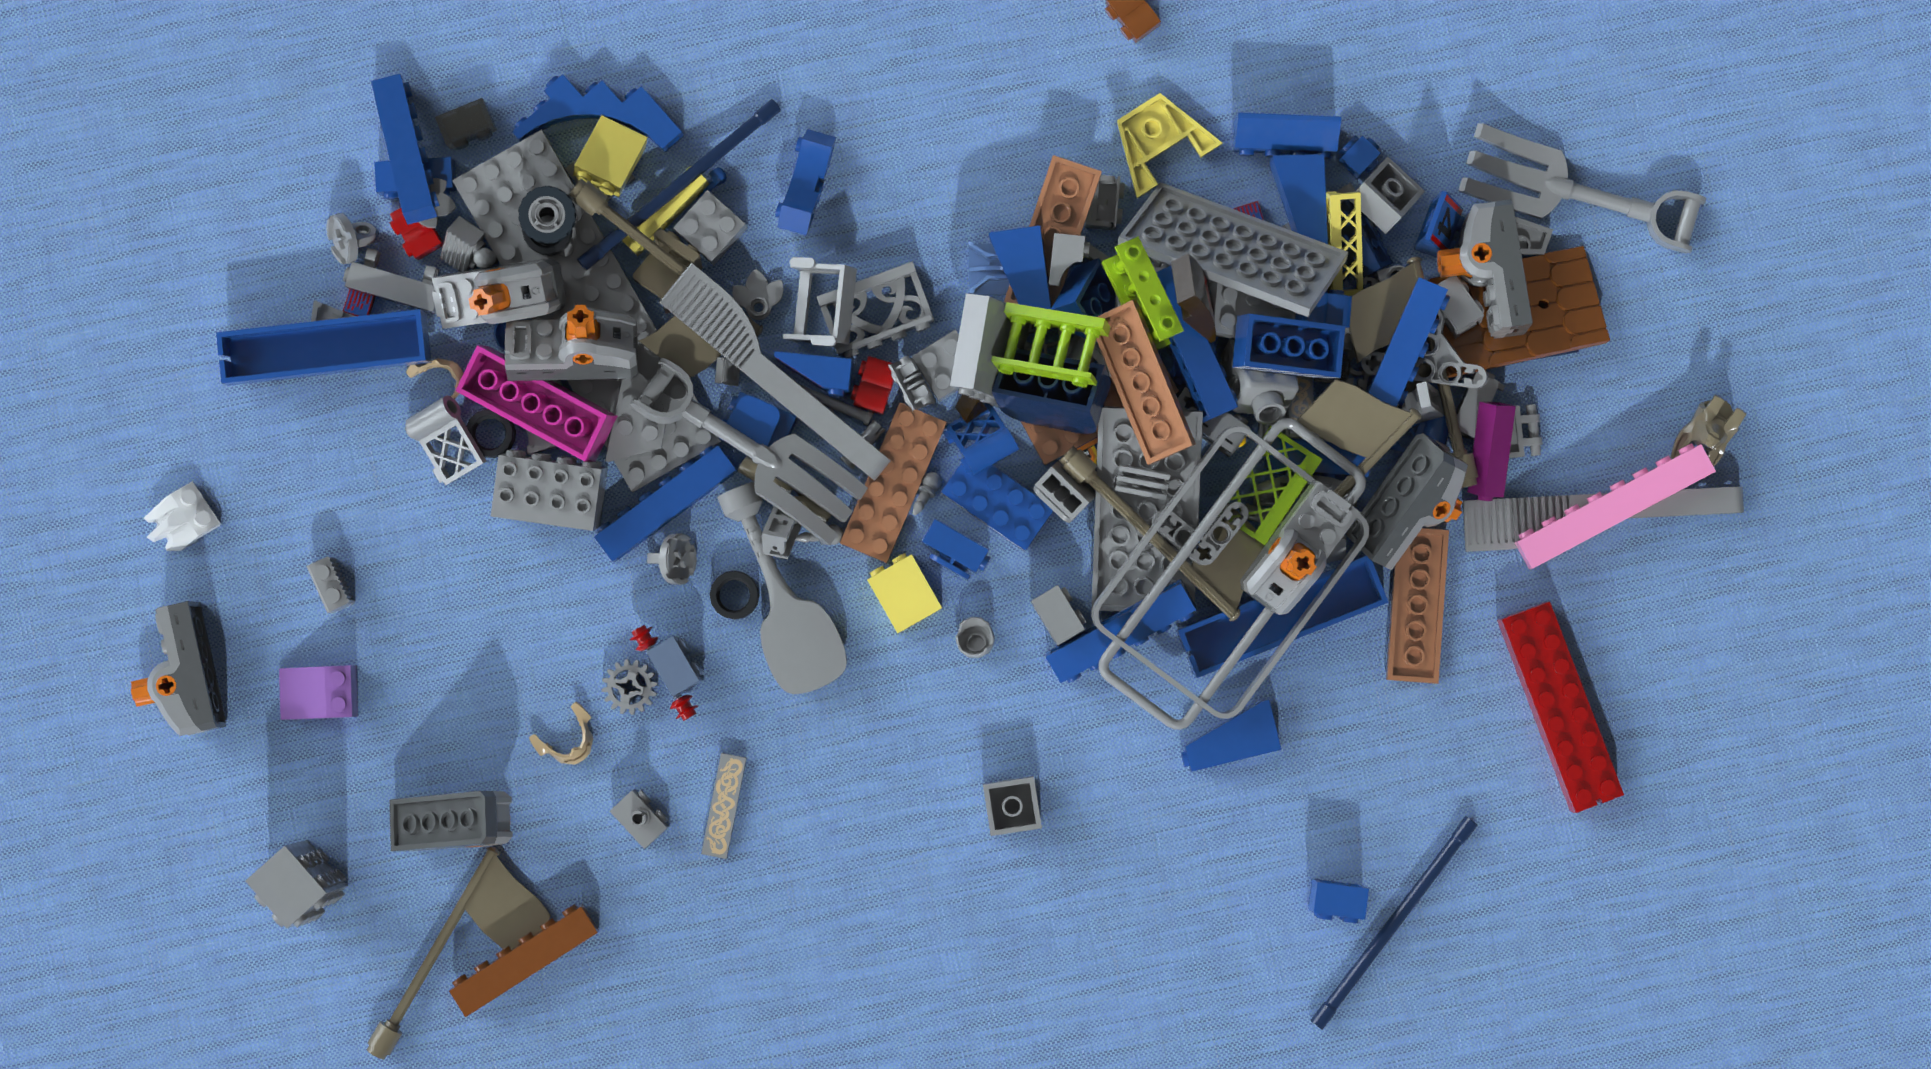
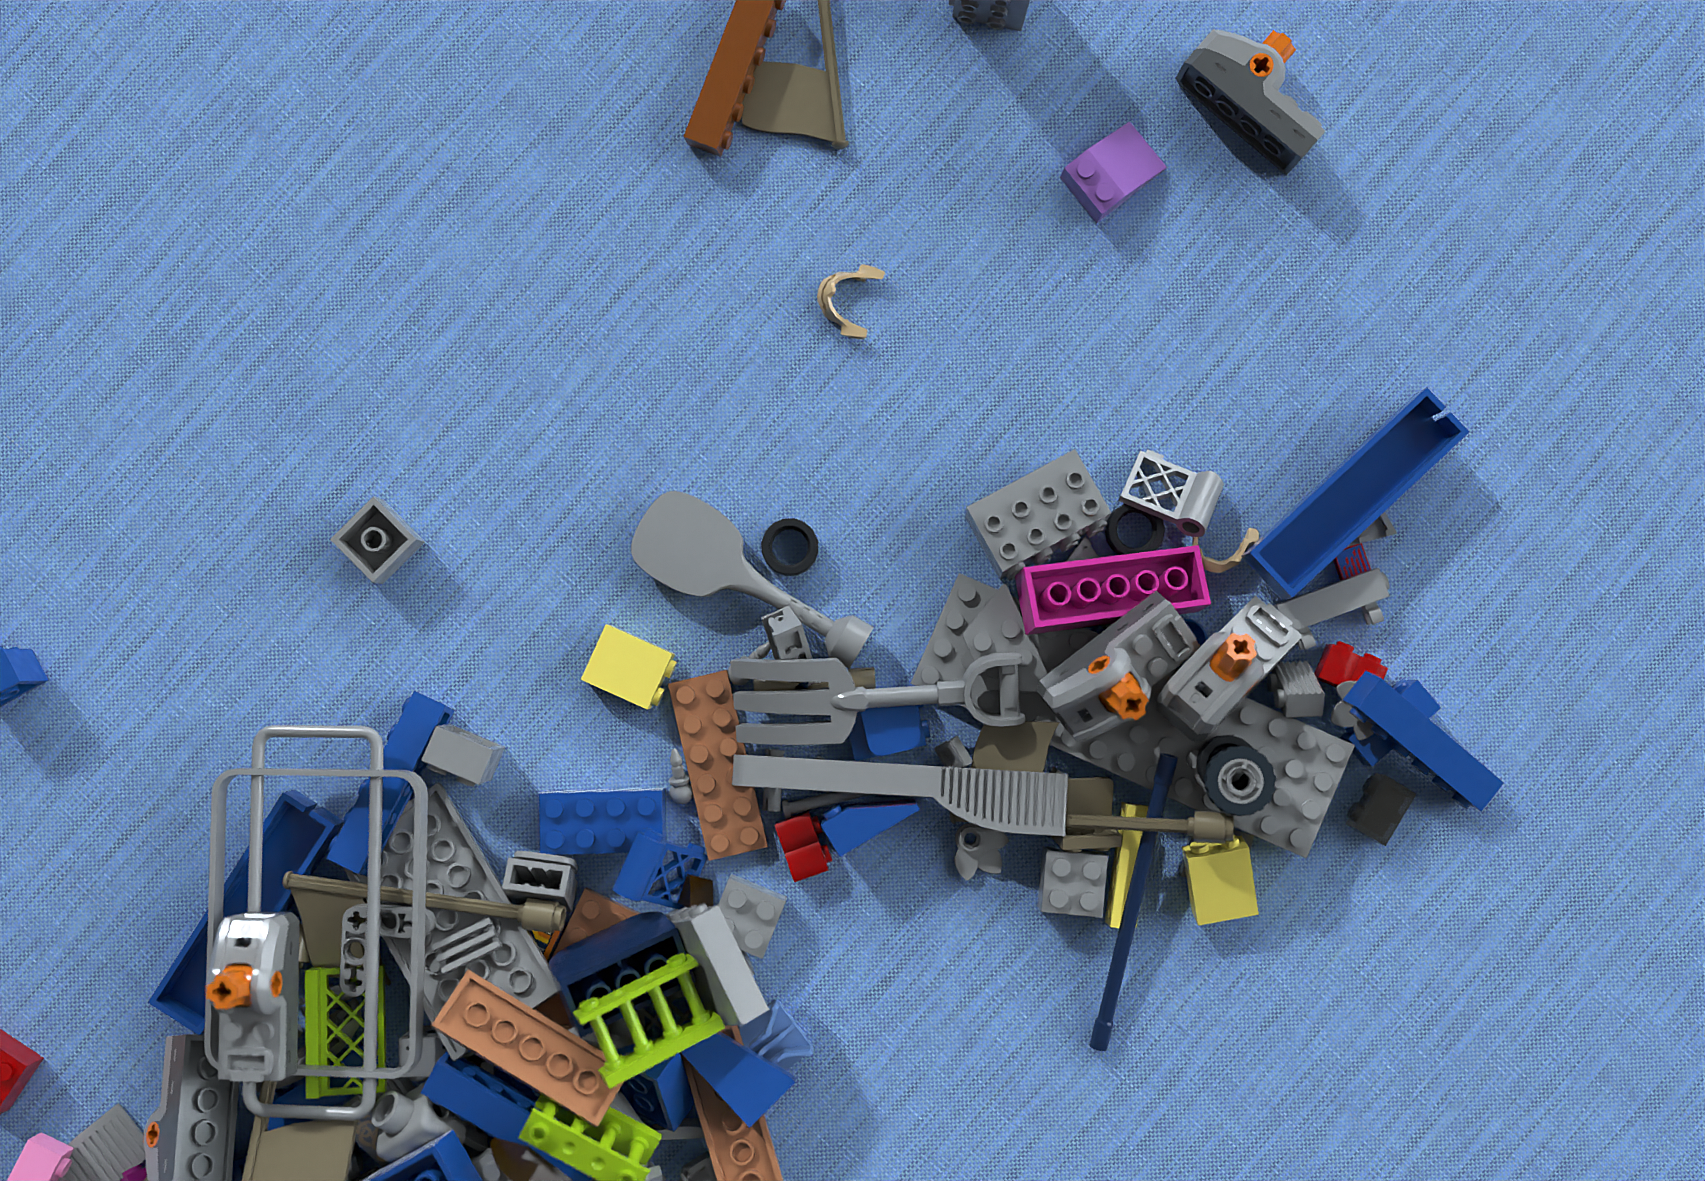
camera: 135 degrees right, 0 degrees up
white plate [144,481,221,551] -> none
light grey brick [306,557,355,613] -> none
light grey tile [326,213,376,264] -> none
dark grey piece [389,791,513,851] -> none
light grey bar [473,248,498,268] -> none
blue arch [512,74,684,152] -> none
blue brick [594,445,738,562] -> none
light grey gear [601,659,658,715] -> none
light grey brick [610,789,669,849] -> none
sand blue brick [629,625,705,721] -> none
light grey tile [647,533,697,585] -> none
blue hand [698,167,727,198] -> none
tile [701,753,747,859] -> none
blue brick [775,129,836,236] -> none
light grey piece [783,257,857,346] -> none
light grey fence [817,261,934,358] -> none
light grey hinge [888,355,936,410] -> none
blue brick [922,519,991,581] -> none
light grey hair [956,617,995,658] -> none
light grey arch [1049,233,1090,286] -> none
blue slope [1181,699,1282,772] -> none
nougat plate [1386,528,1449,684] -> none

